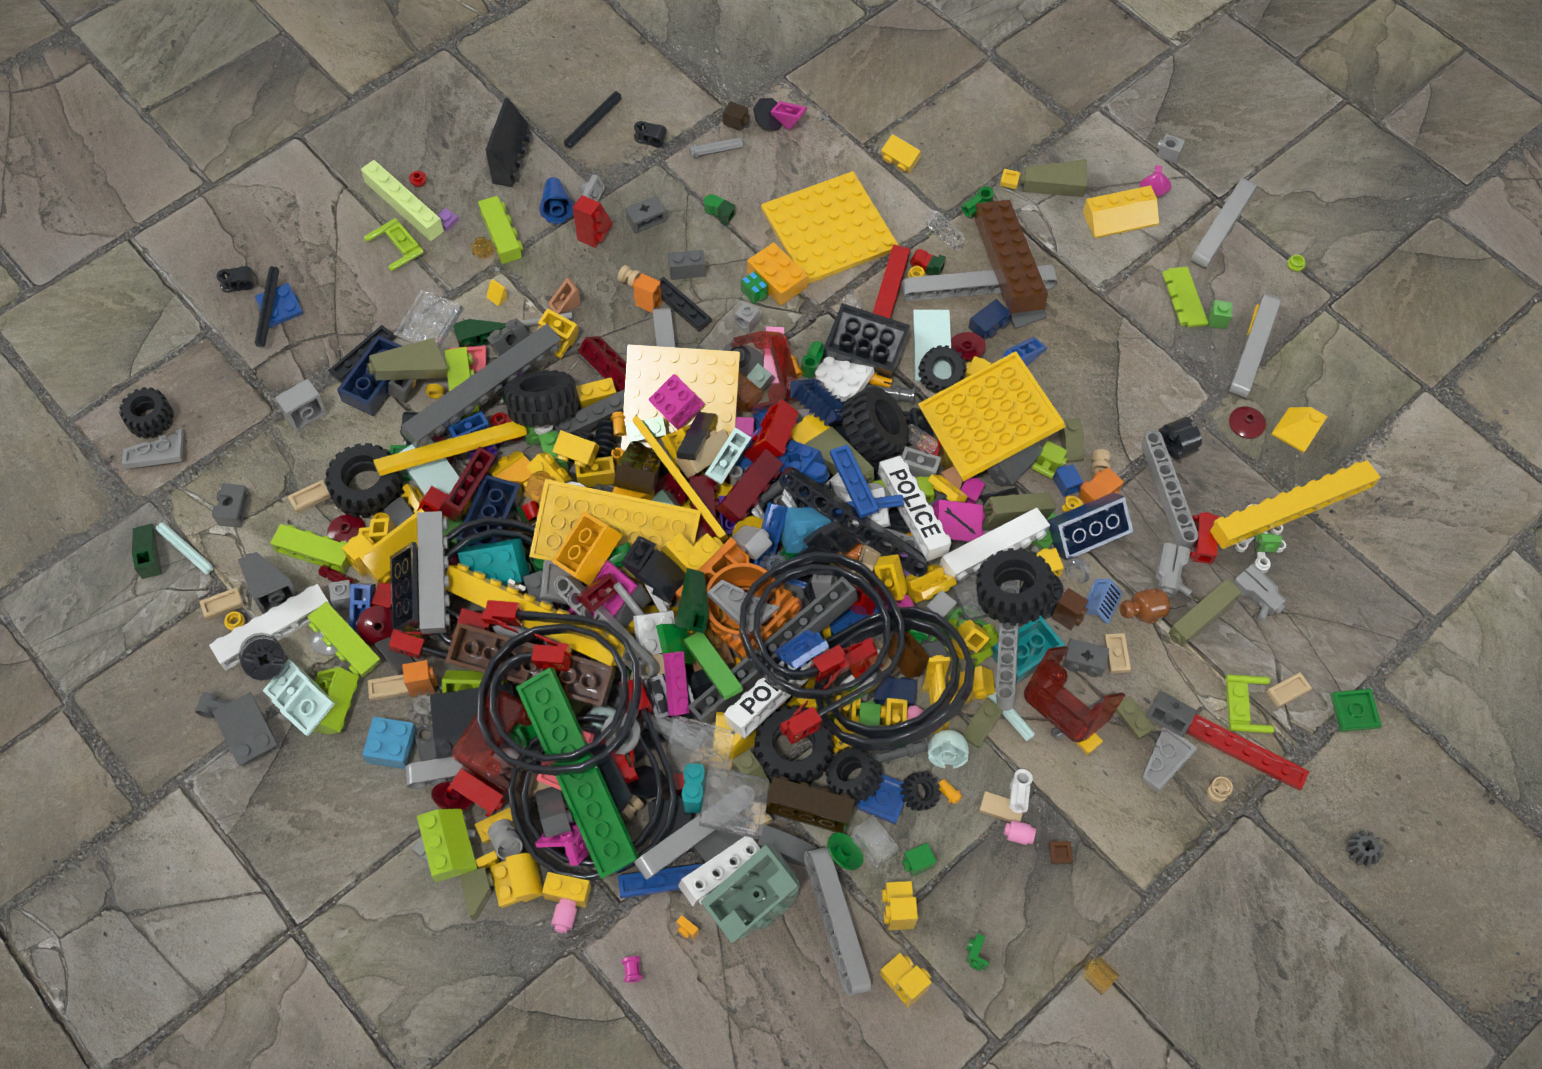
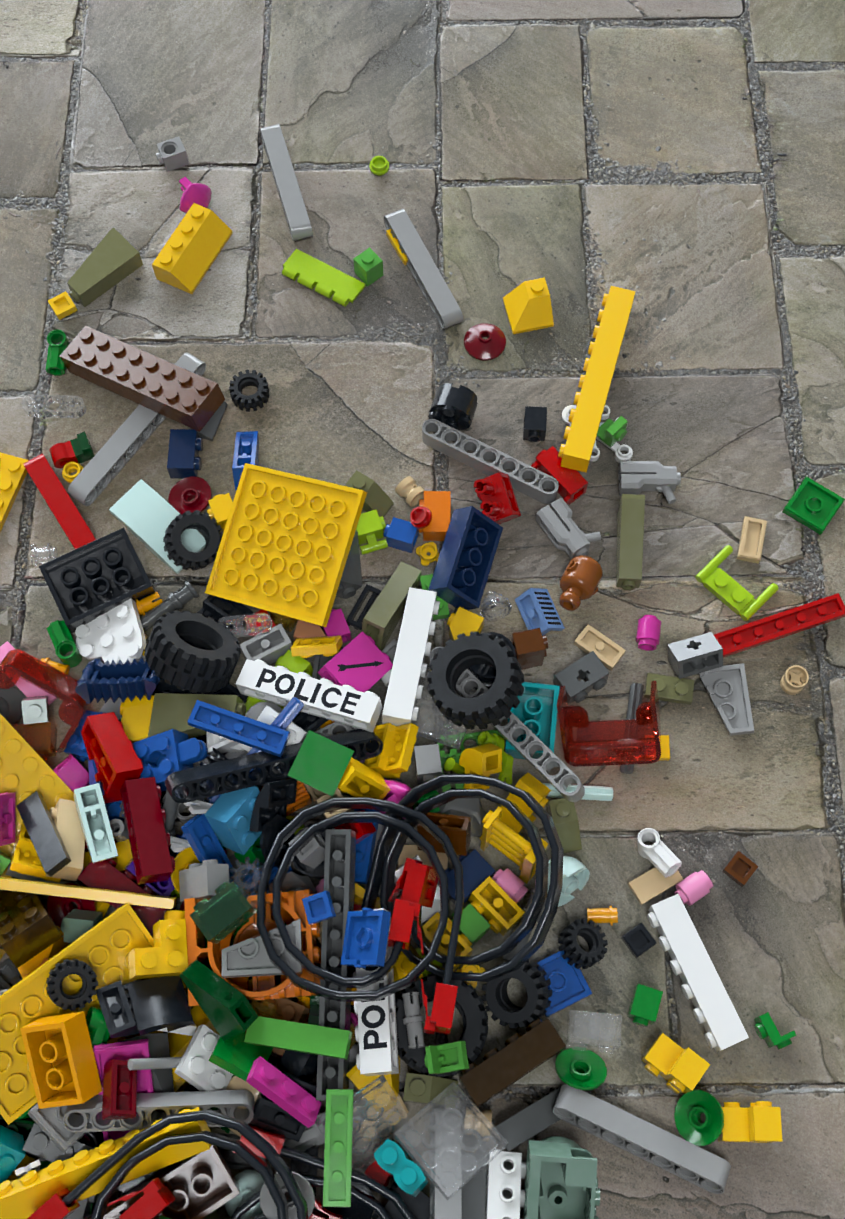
camera: 45 degrees left, 5 degrees up
none -> black tyre [46,959,98,1011]
none -> clear green brick [190,882,257,944]
none -> black tyre [229,369,270,412]
none -> green piece [287,730,354,797]
none -> blue plate [302,891,336,925]
none -> bright green tile [323,1089,354,1207]
none -> light grey pin [402,992,425,1049]
none -> red plate [410,506,432,529]
none -> bright green bracket [424,1041,469,1074]
none -> red brick [474,472,521,524]
none -> black brick [523,406,547,442]
none -> black tile [621,922,657,958]
none -> dark pink brick [636,615,661,651]
none -> white brick [647,894,749,1053]
none -> green dish [674,1090,724,1146]

